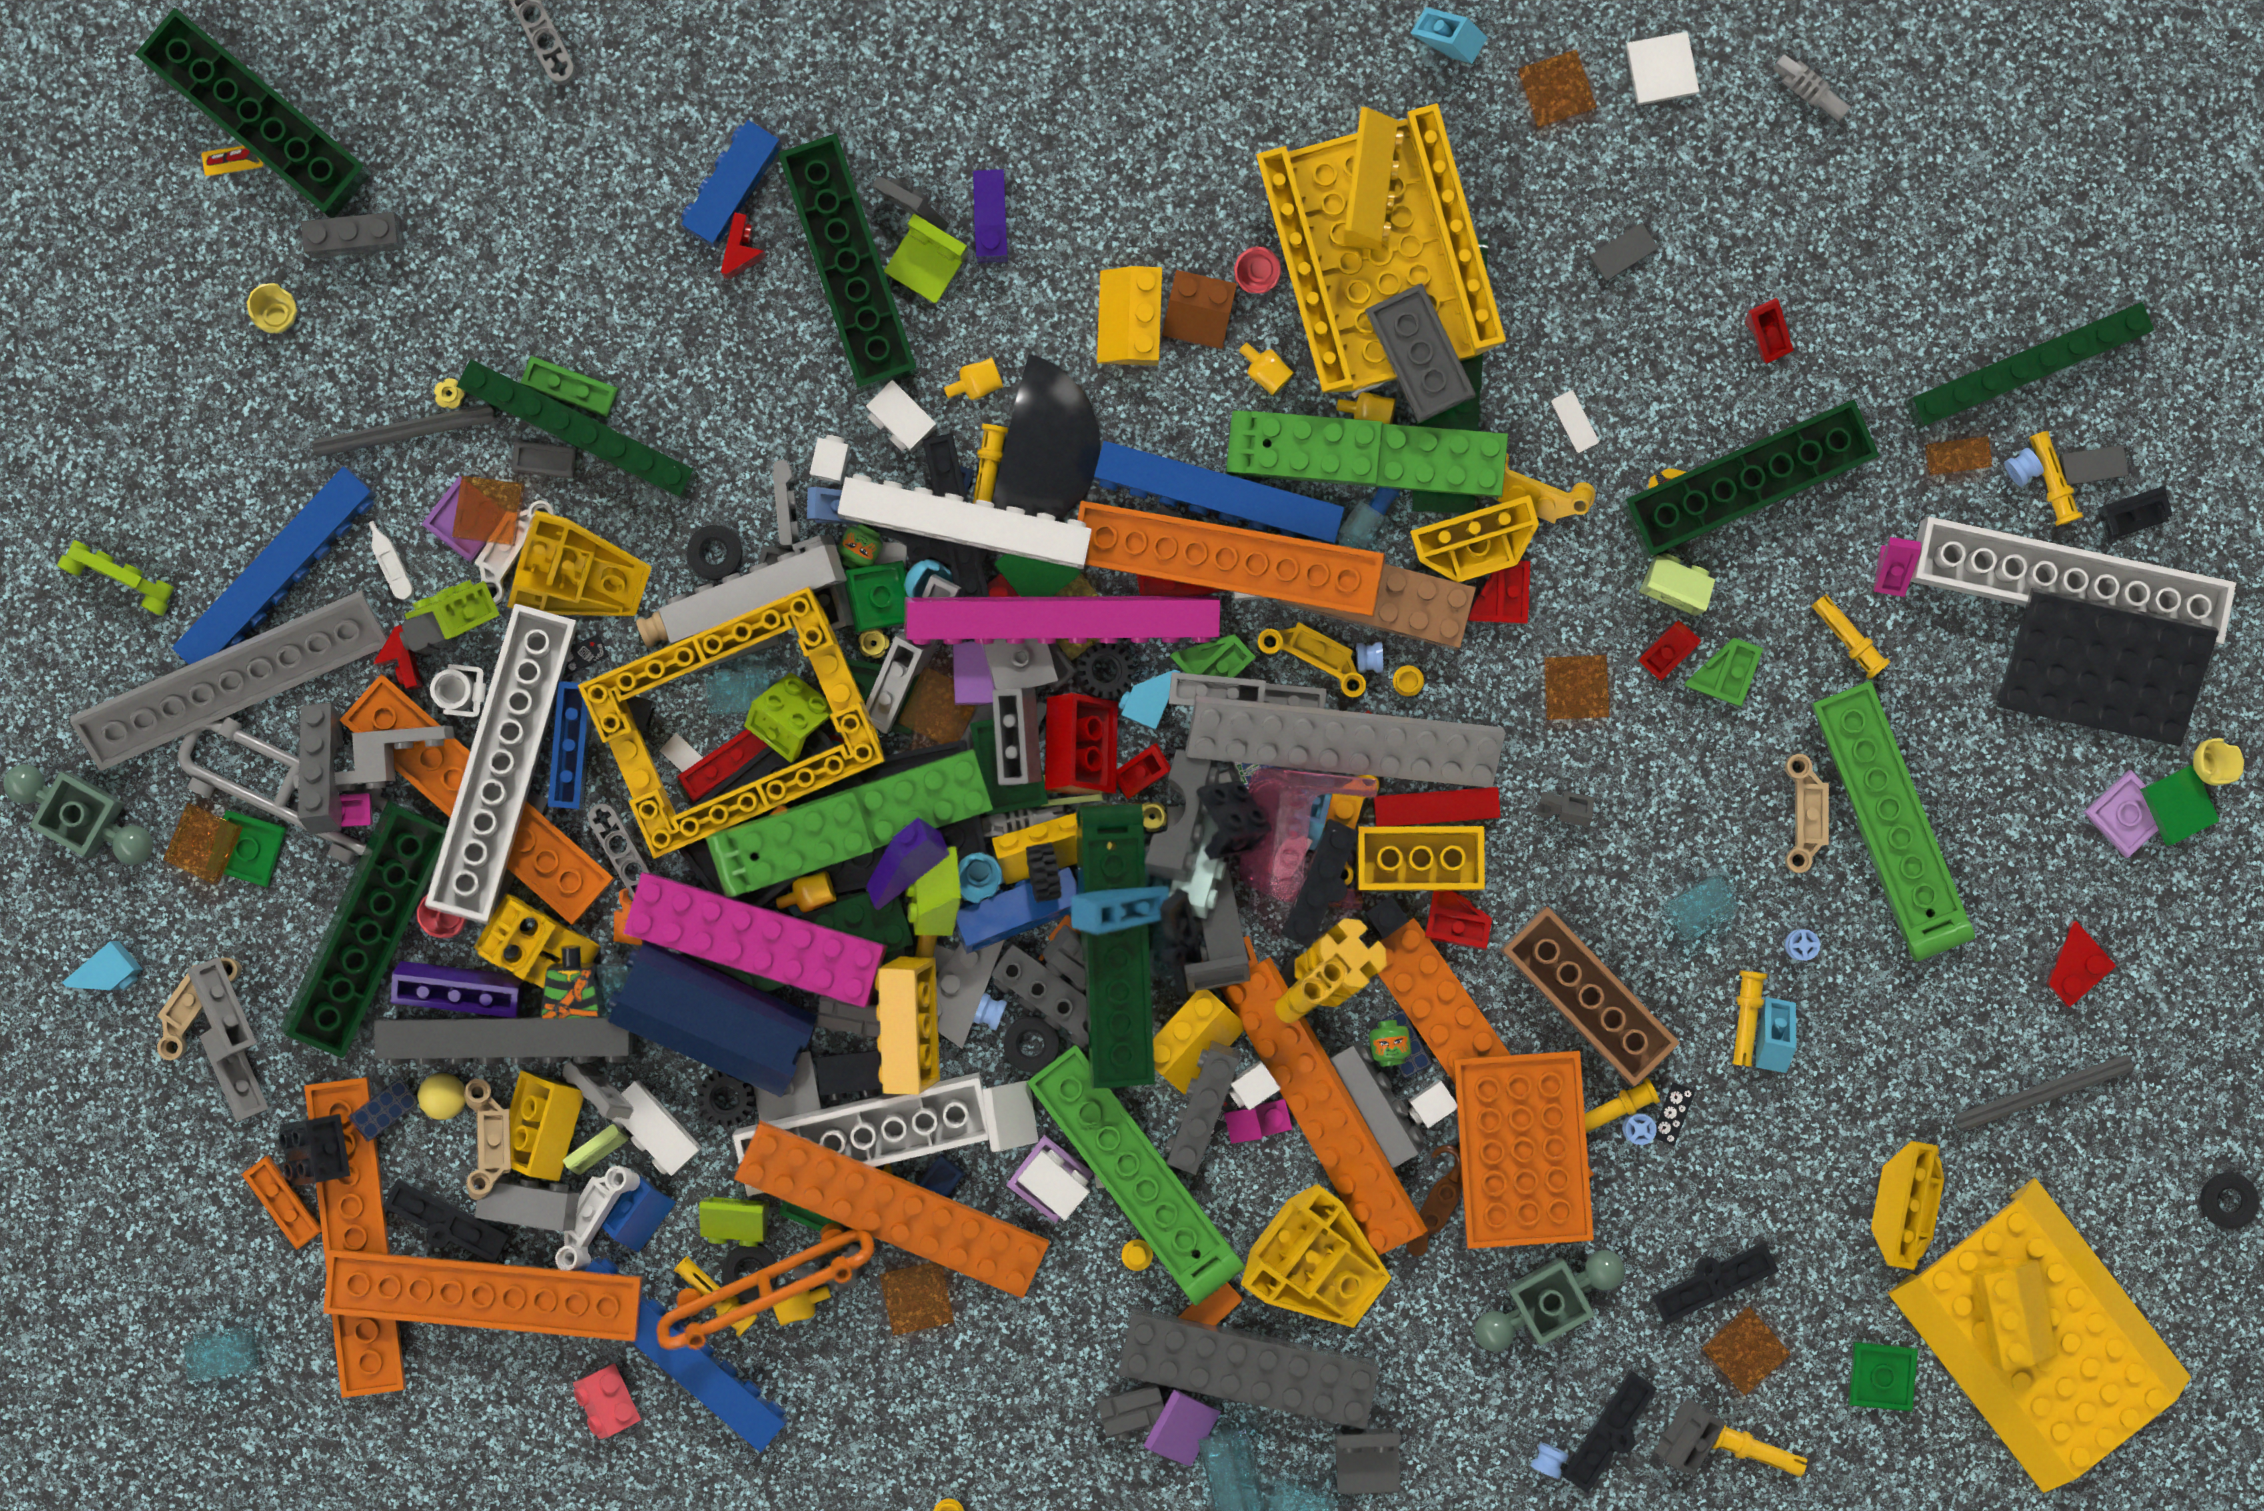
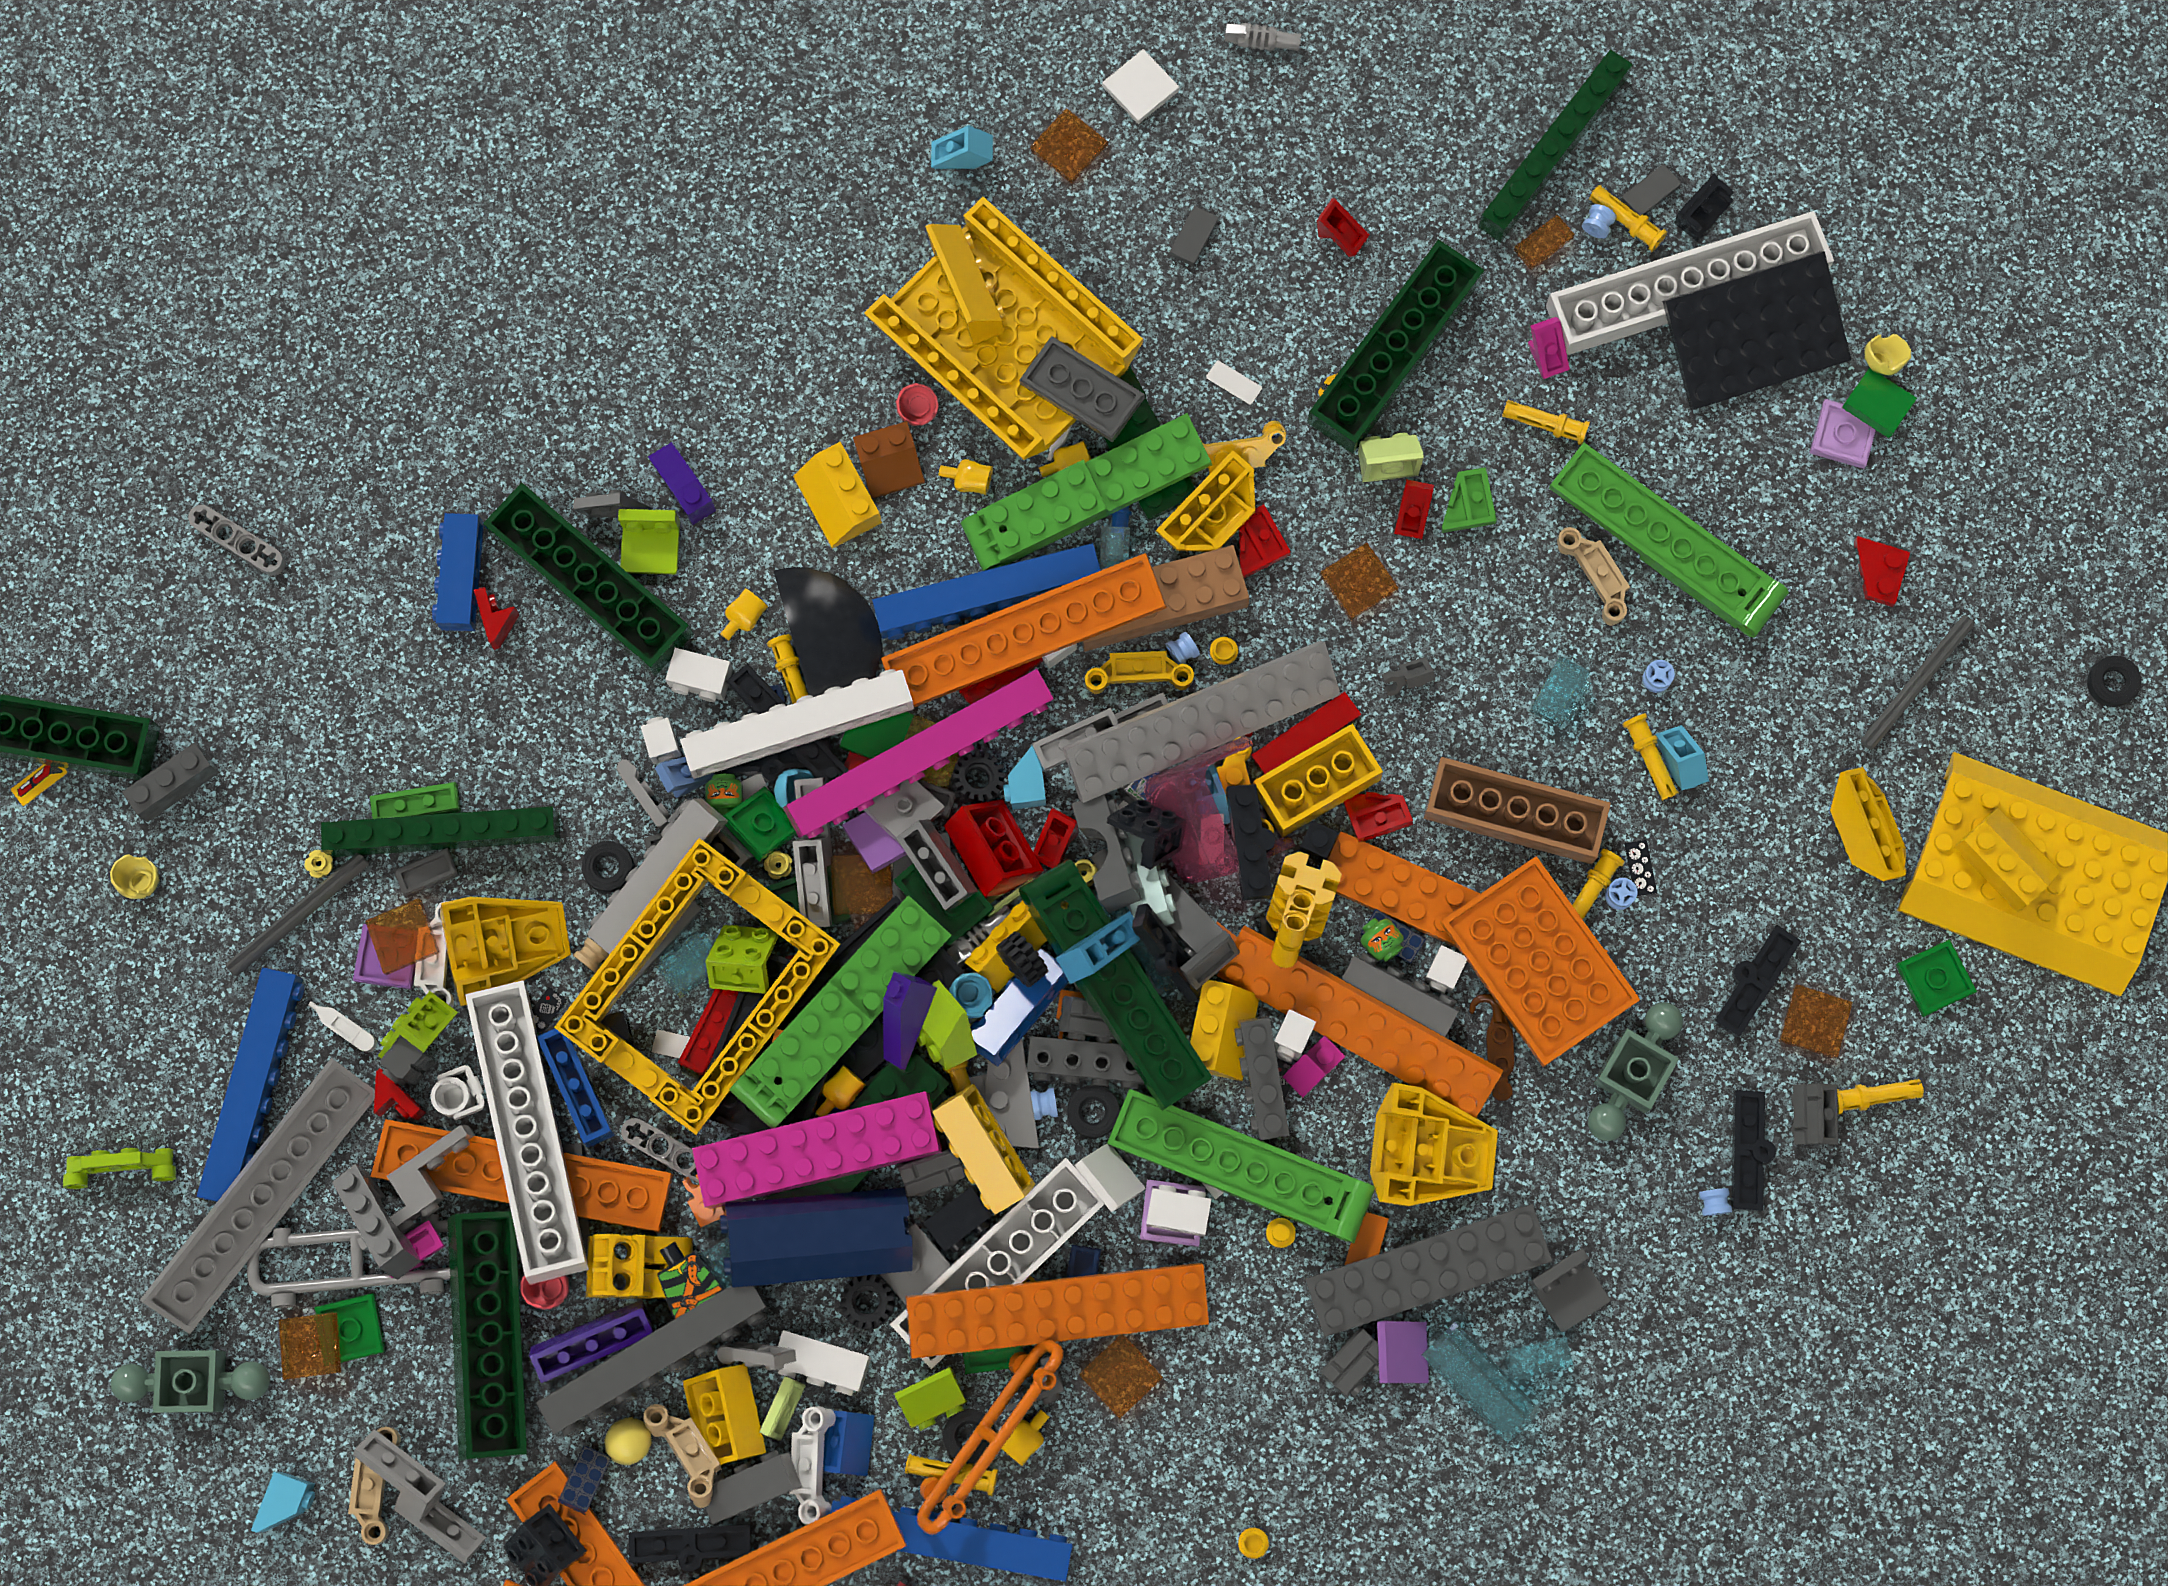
camera: 30 degrees left, 10 degrees down
bright green wing [1169,634,1256,678] -> none

